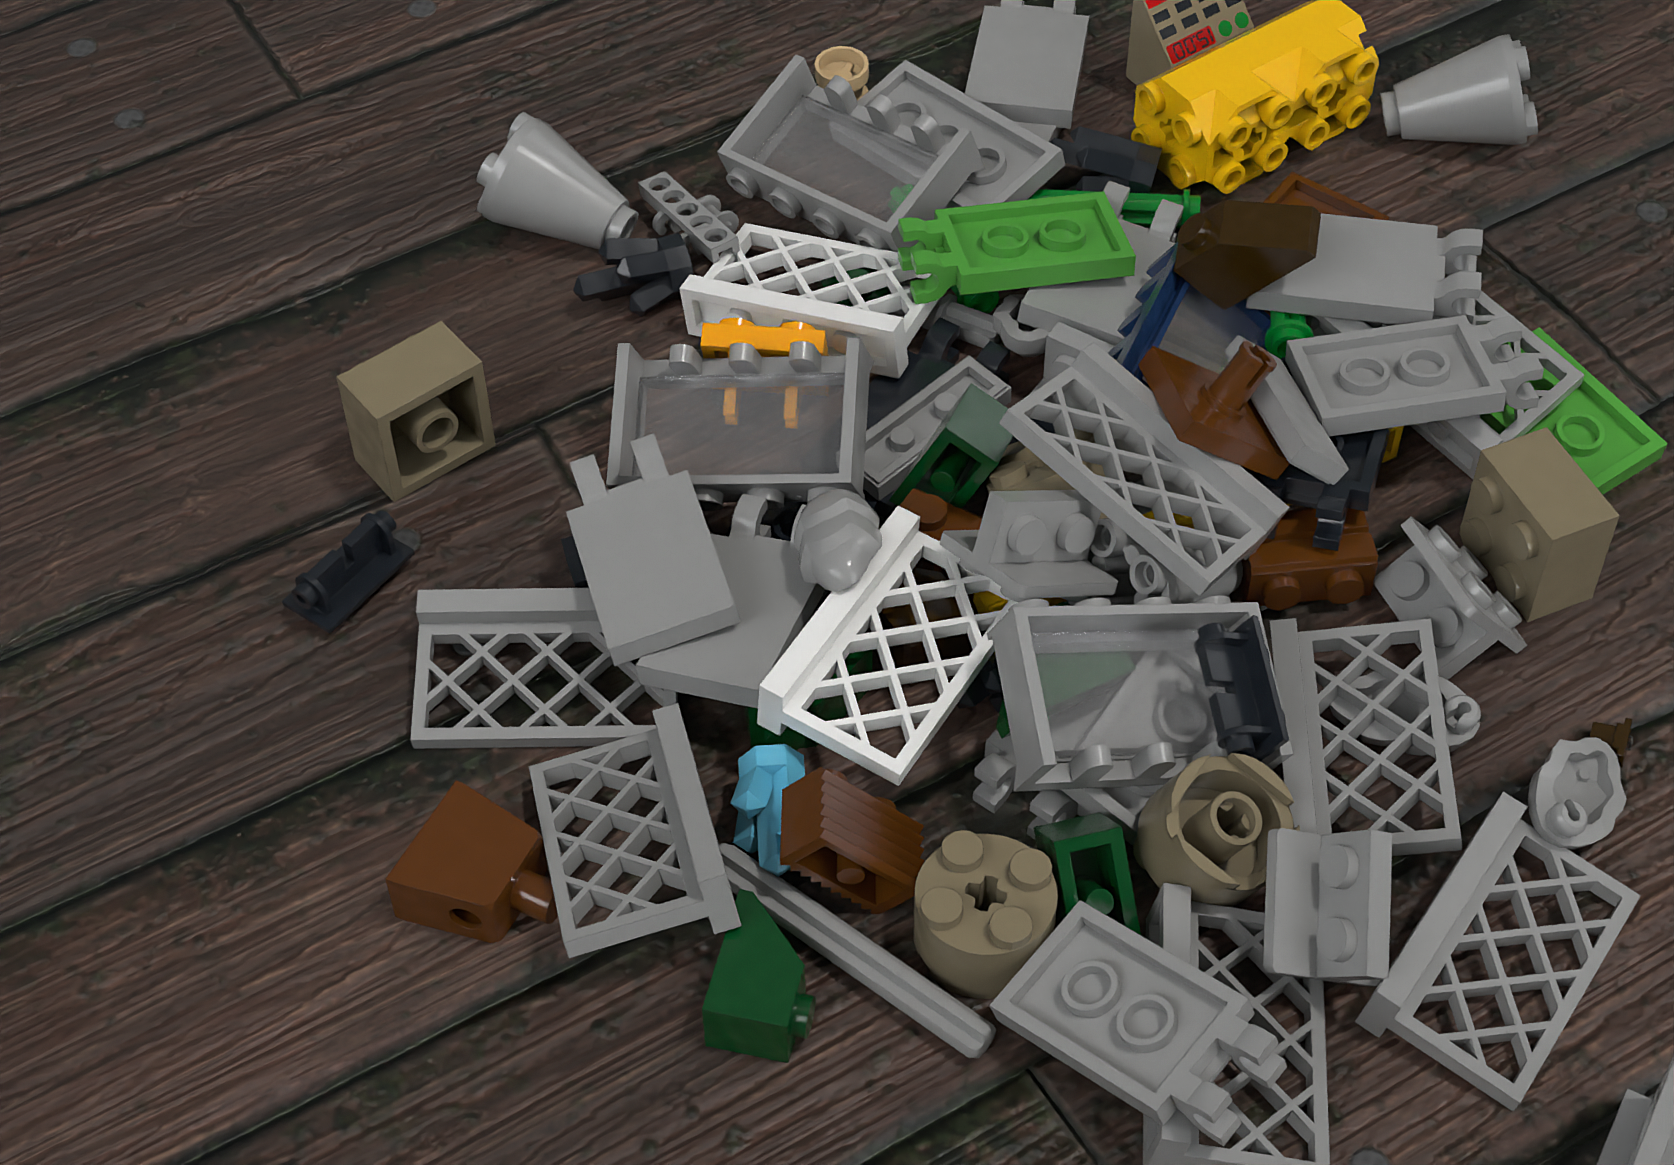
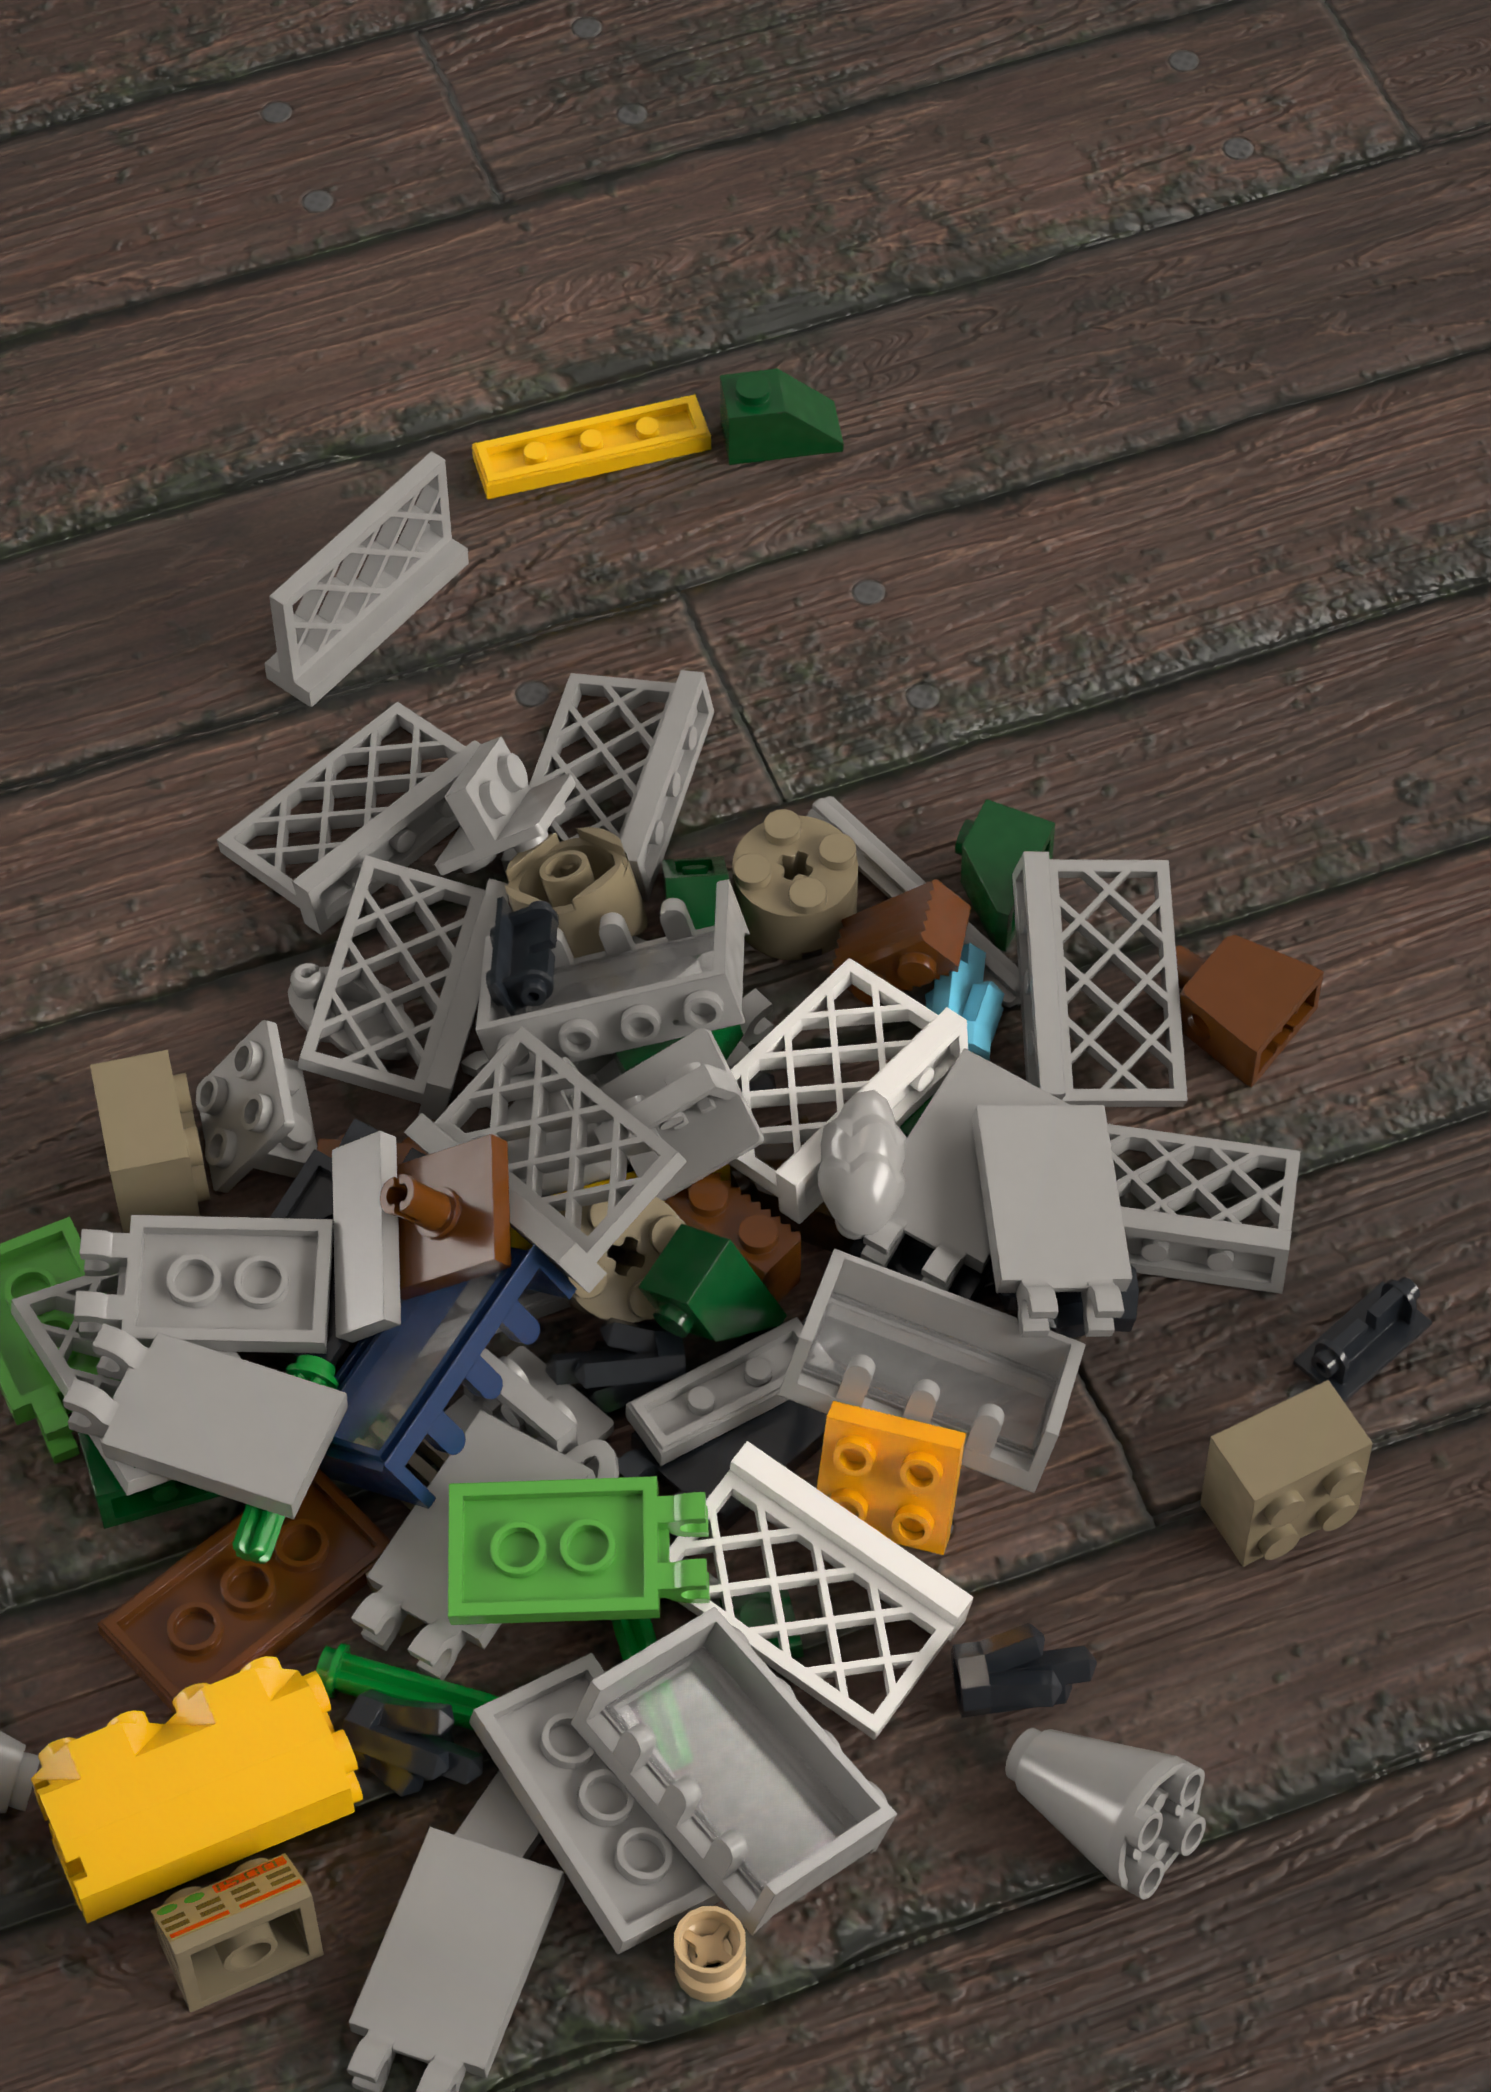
camera: 170 degrees left, 5 degrees up
light grey piece [638,171,740,263] -> none
light grey tile [989,900,1287,1146] -> none
dark brown slope [1174,200,1321,311] -> none
light grey arm [1528,737,1627,850] -> none
dark brown piece [1589,718,1633,768] -> none

